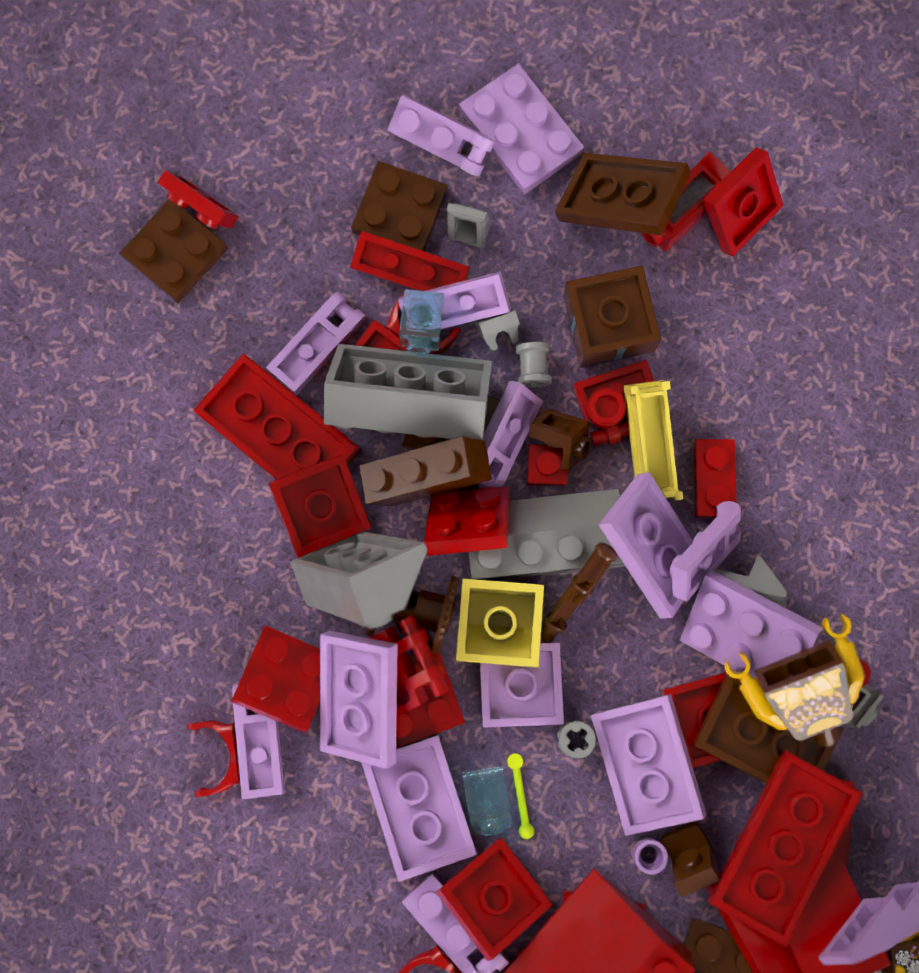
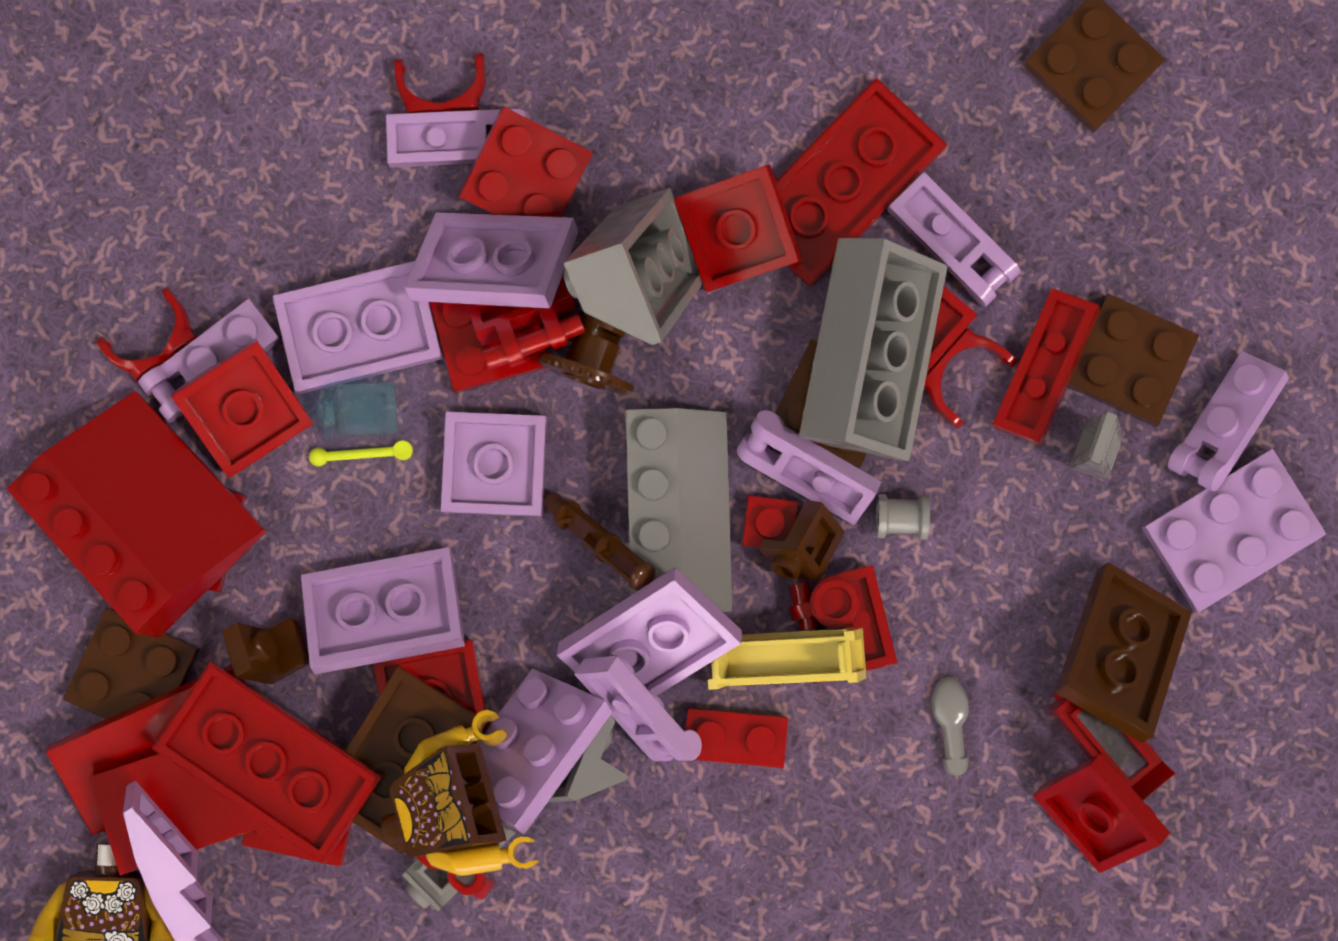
camera: 95 degrees right, 5 degrees up
red plate [157,170,239,229] -> none
reddish brown brick [359,436,492,507] -> none
lavender plate [398,271,511,336] -> none
clear light blue bracket [399,289,444,354] -> none
red plate [424,486,511,556] -> none
light yellow slope [456,579,544,668] -> none
light grey tile [474,305,520,351] -> none
light grey bush [557,721,596,759] -> none
reddish brown container [563,265,662,368] -> none
lavender hose [631,836,668,874] -> none
none -> light grey piece [931,676,969,776]

